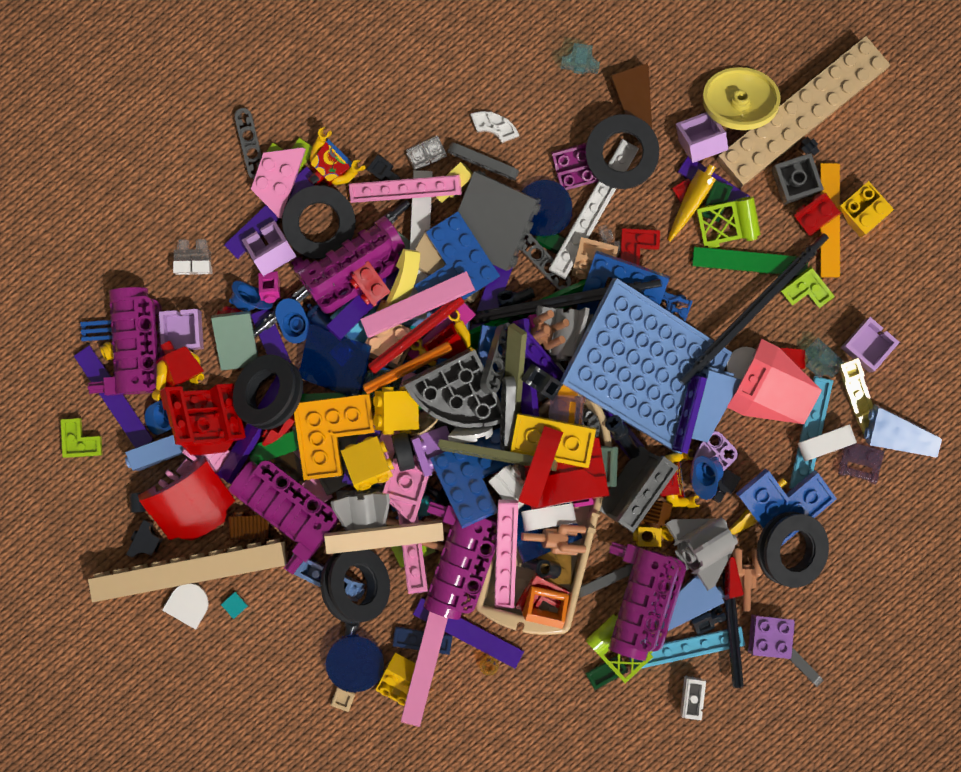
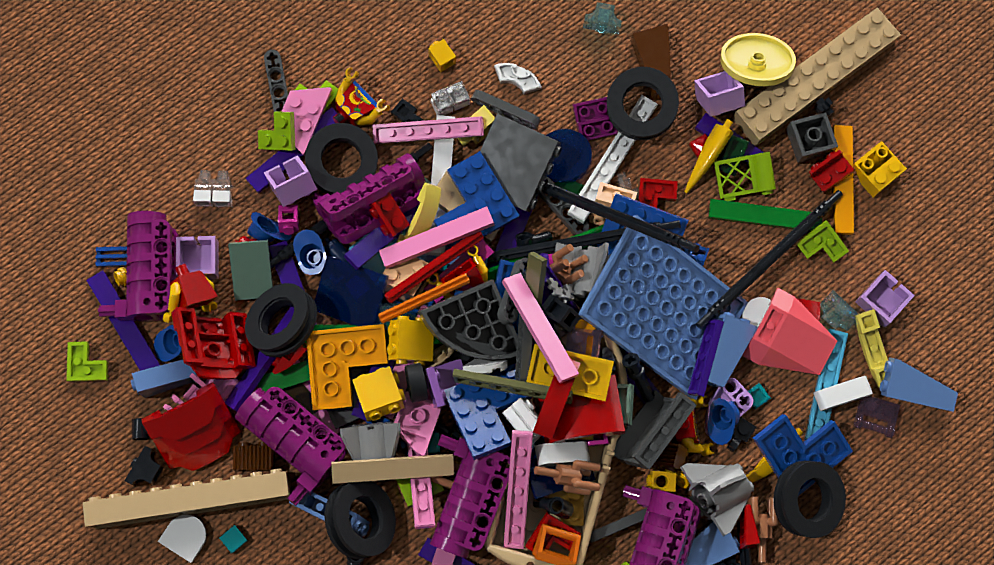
camera: 10 degrees left, 10 degrees down
none -> lime plate [258,111,295,151]
none -> yellow brick [428,39,456,73]
none -> bright pink tile [502,273,579,383]
none -> black axle [543,183,699,253]
none -> light grey animal [547,277,575,304]
none -> teal tile [748,383,771,410]

